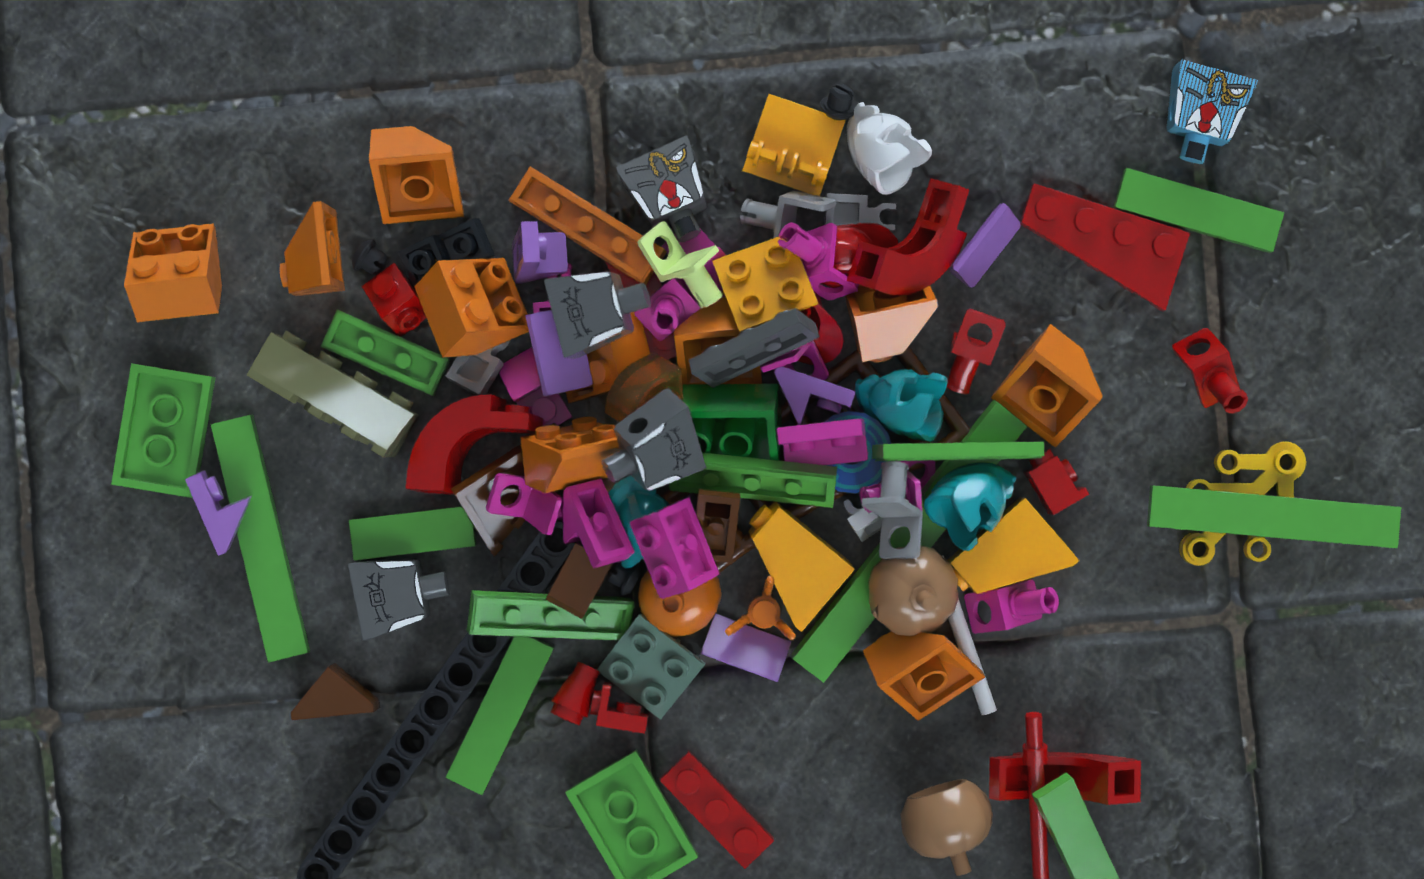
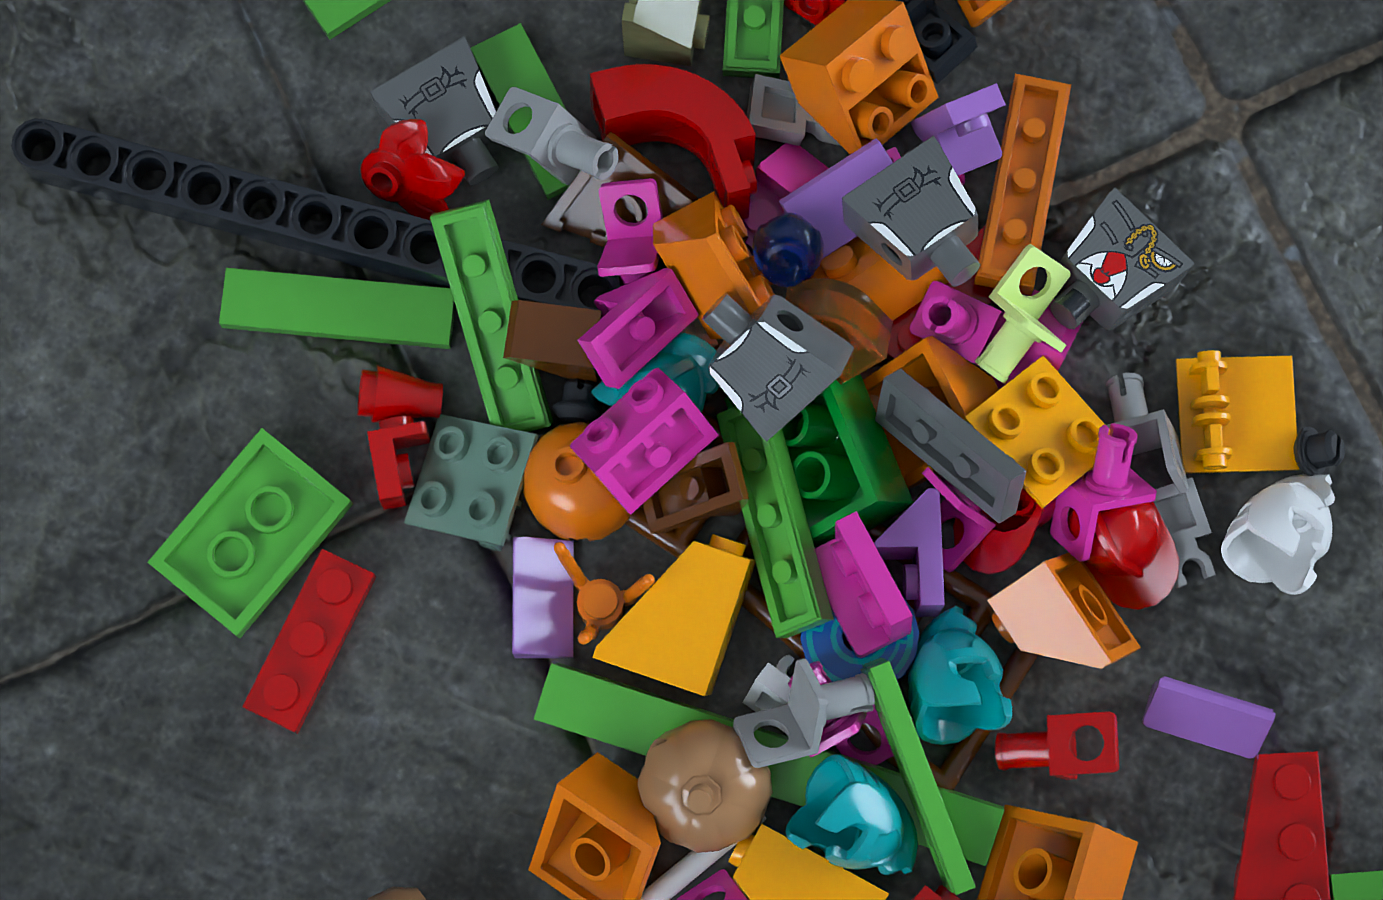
camera: 70 degrees right, 10 degrees down
reddish brown slope [291,663,380,720] -> none
red arch [847,178,969,295] -> none
none -> red plate [361,119,465,220]
none -> light grey bracket [485,87,619,186]
none -> clear blue animal [752,212,824,287]

